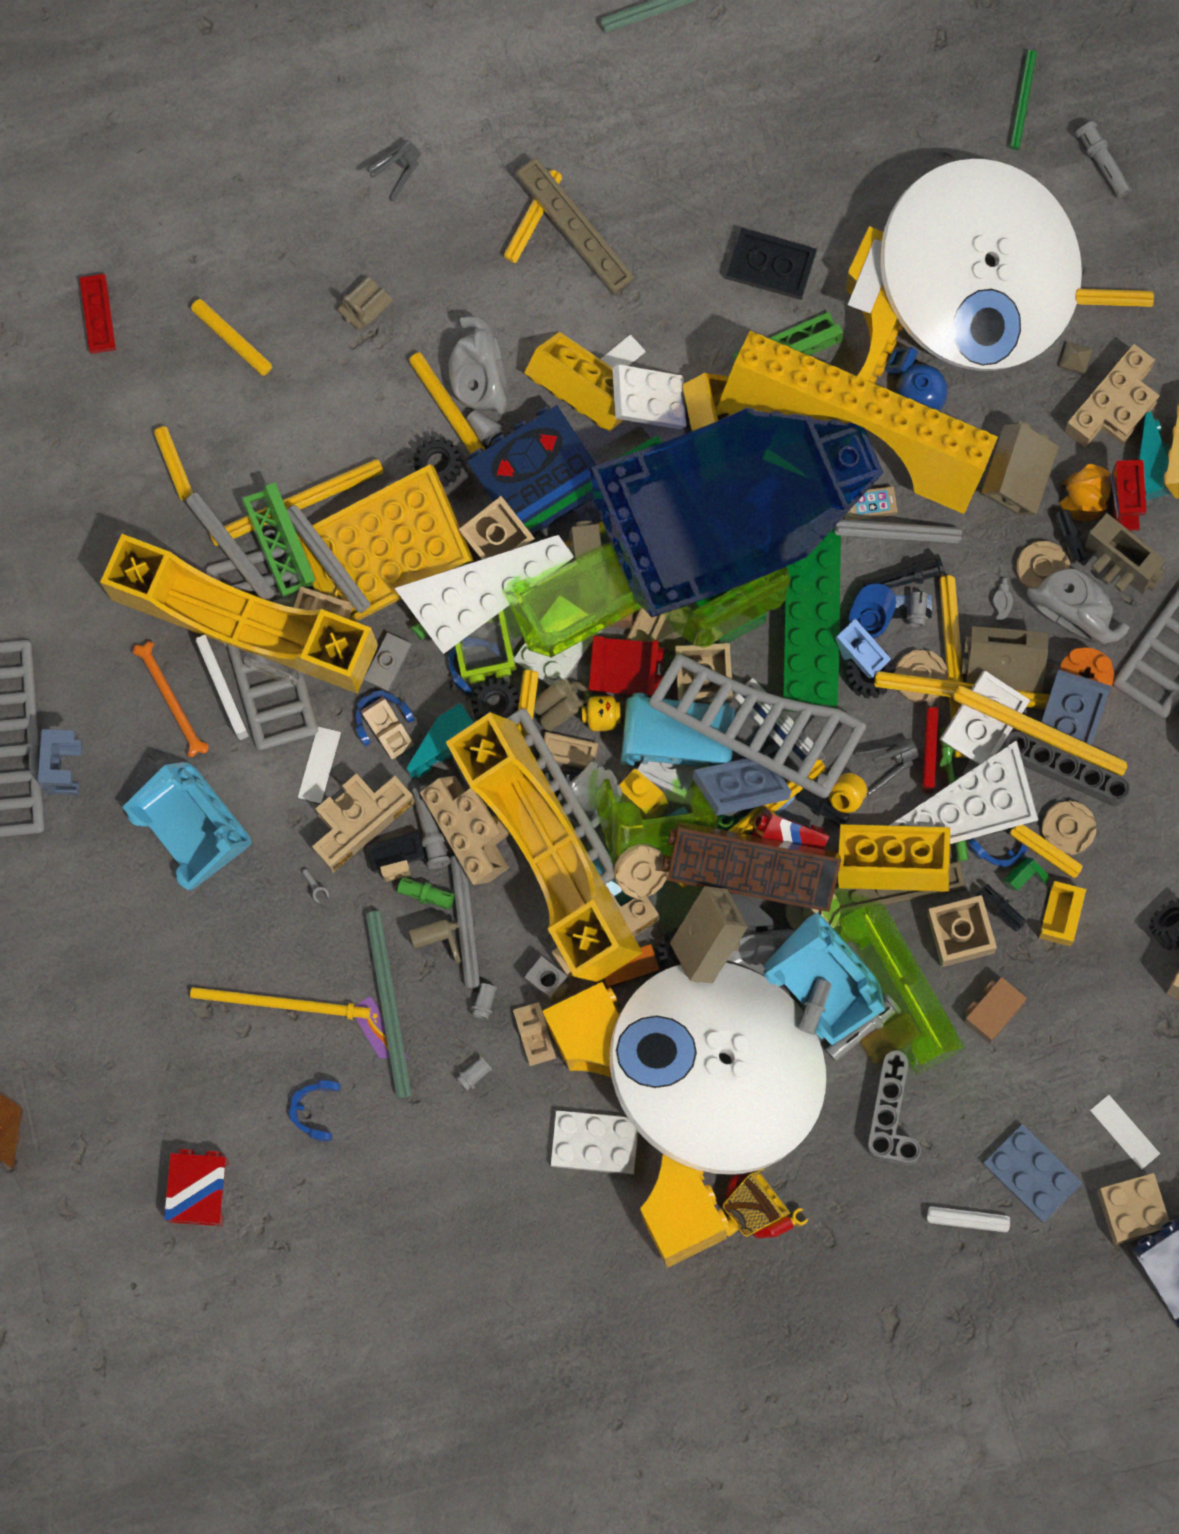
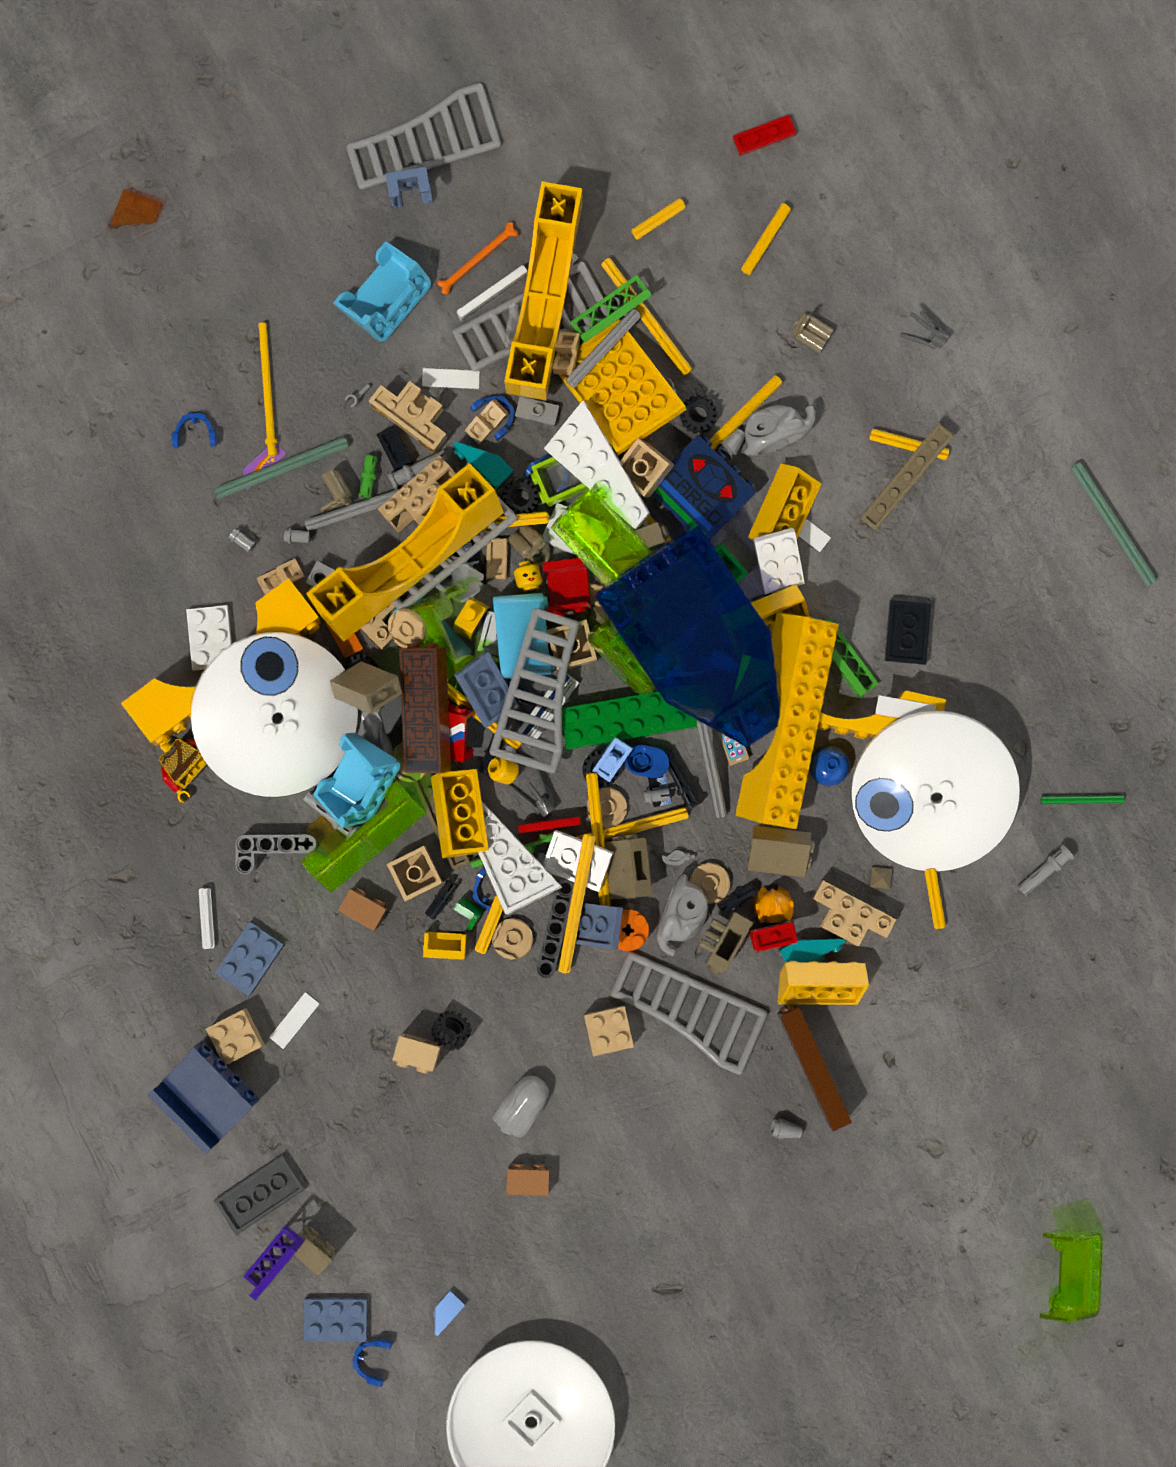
camera: 75 degrees right, 10 degrees up
panel [164,1149,229,1227] -> none
light grey axle [186,492,275,601] -> none
tan tile [380,860,411,882] -> none
light grey axle [798,979,832,1035] -> none
blue tile [885,347,918,375] -> none

